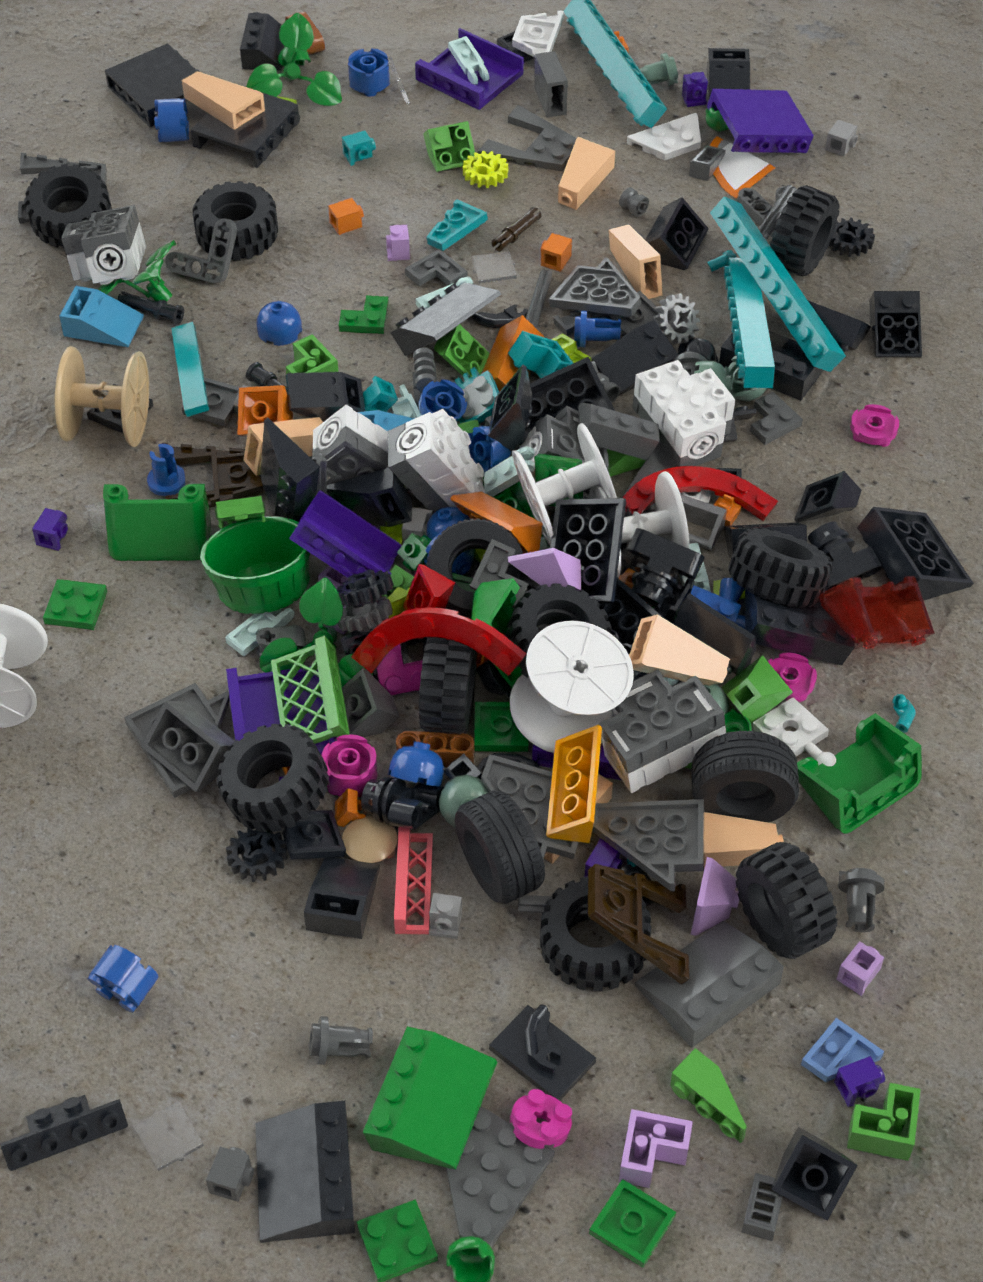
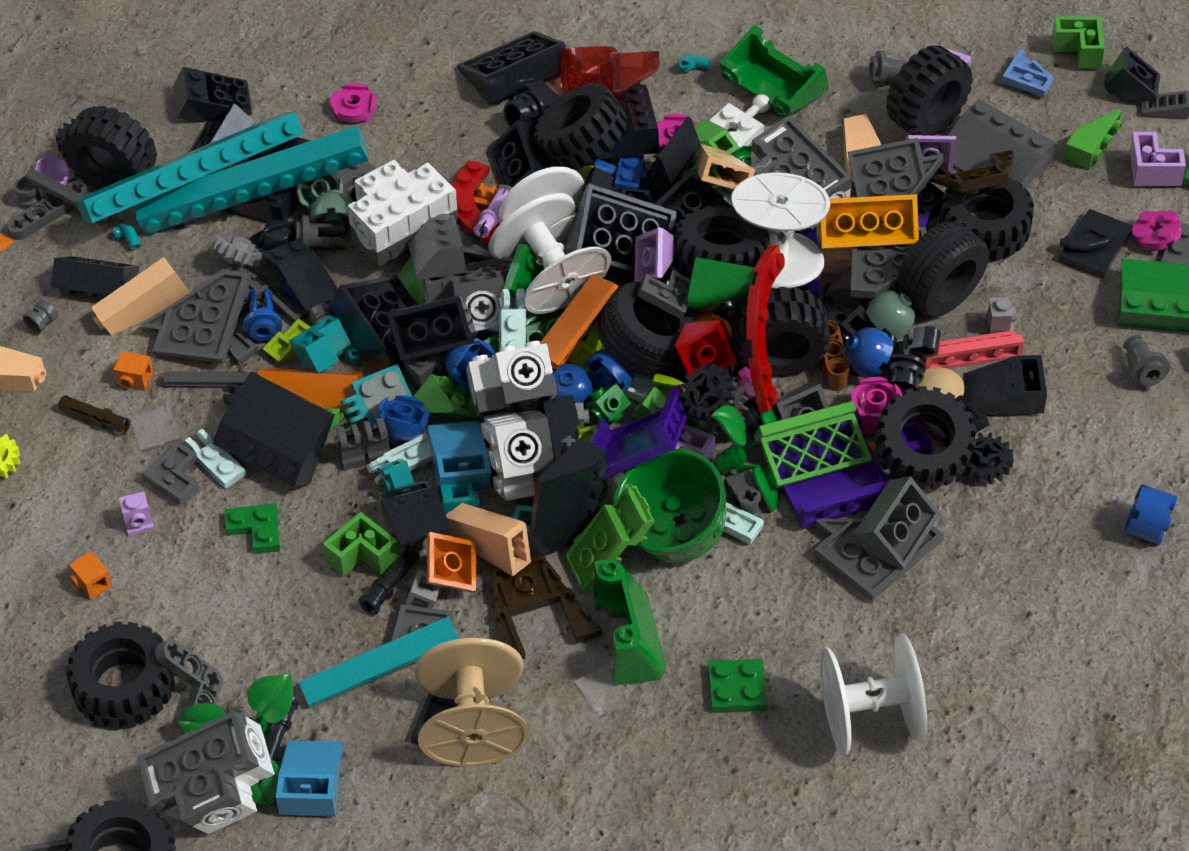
camera: 100 degrees left, 0 degrees up
dark purple brick [32,508,68,551] -> none
blue piece [147,444,186,496] -> none
blue cylinder [256,301,302,346] -> none
teal wing [426,199,488,251] -> none
black tyre [692,731,799,823] -> none
black slope [794,471,862,523] -> none
dark purple brick [834,1056,885,1108] -> none
none -> lavender pin [474,188,509,238]

